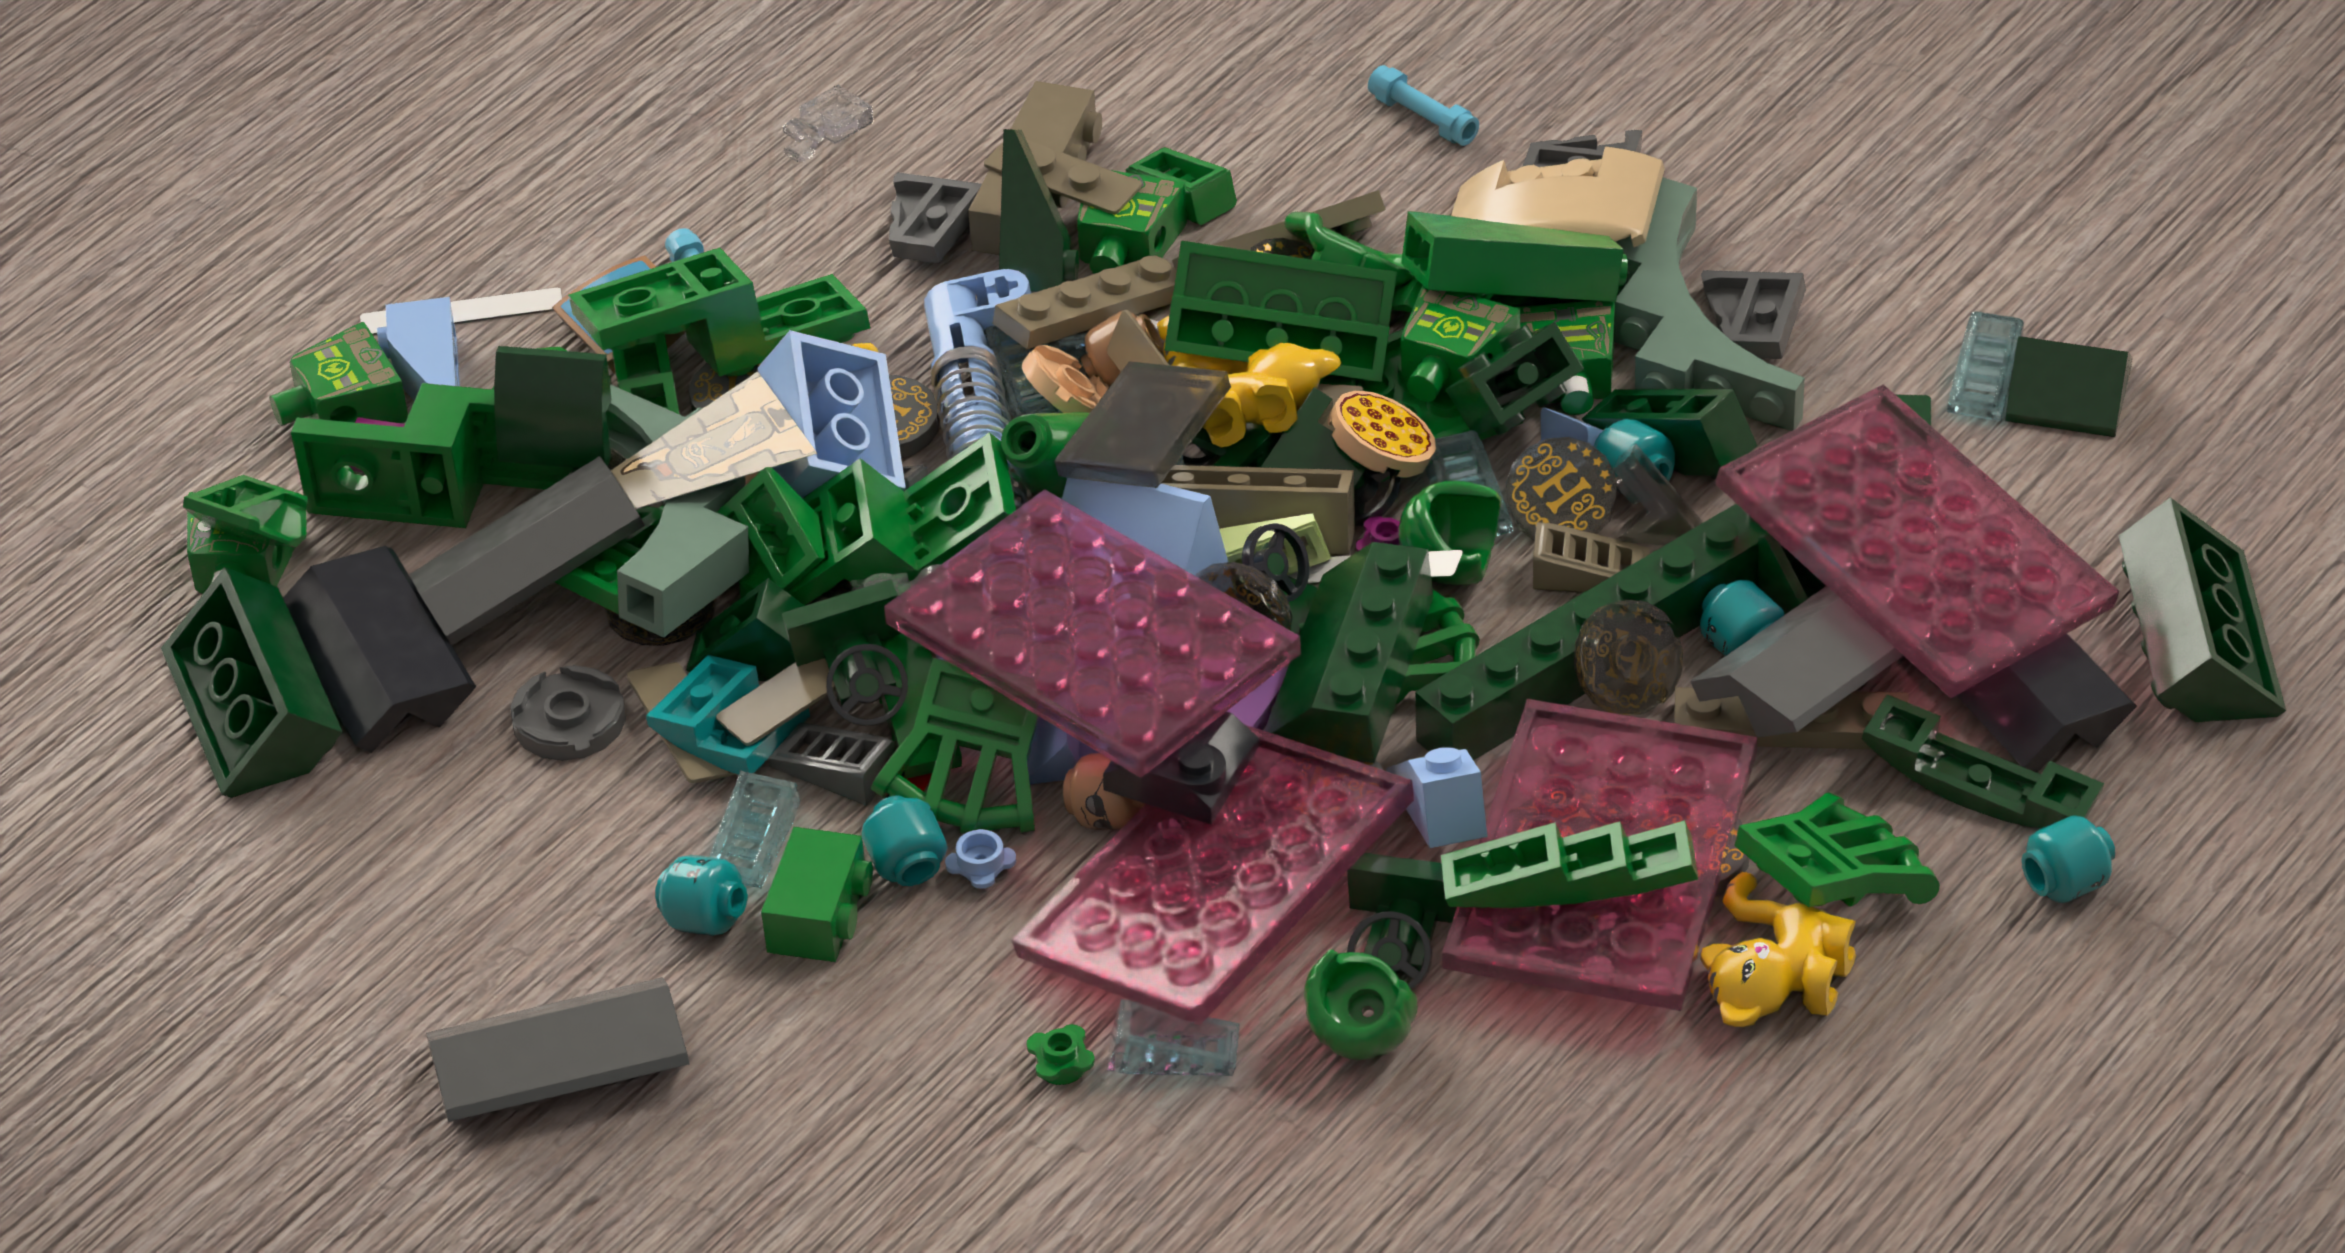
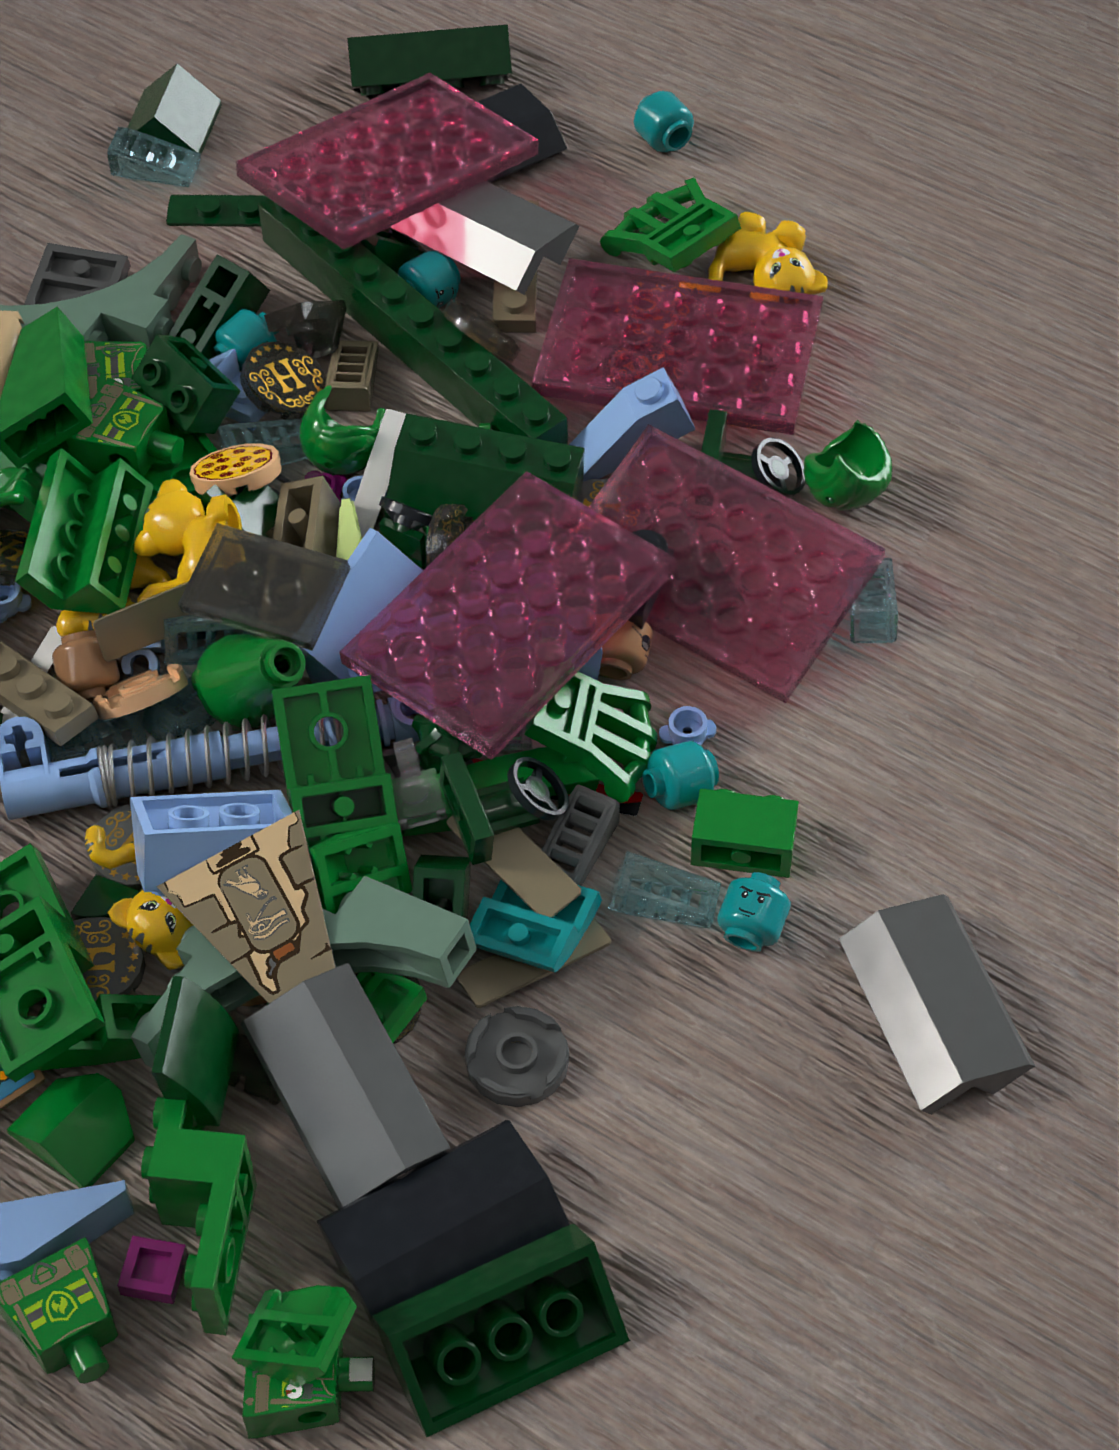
camera: 95 degrees left, 10 degrees up
green plate [1026,1024,1095,1085] -> none
green slope [1441,820,1699,908] -> none
dark green slope [1862,694,2104,829] -> none

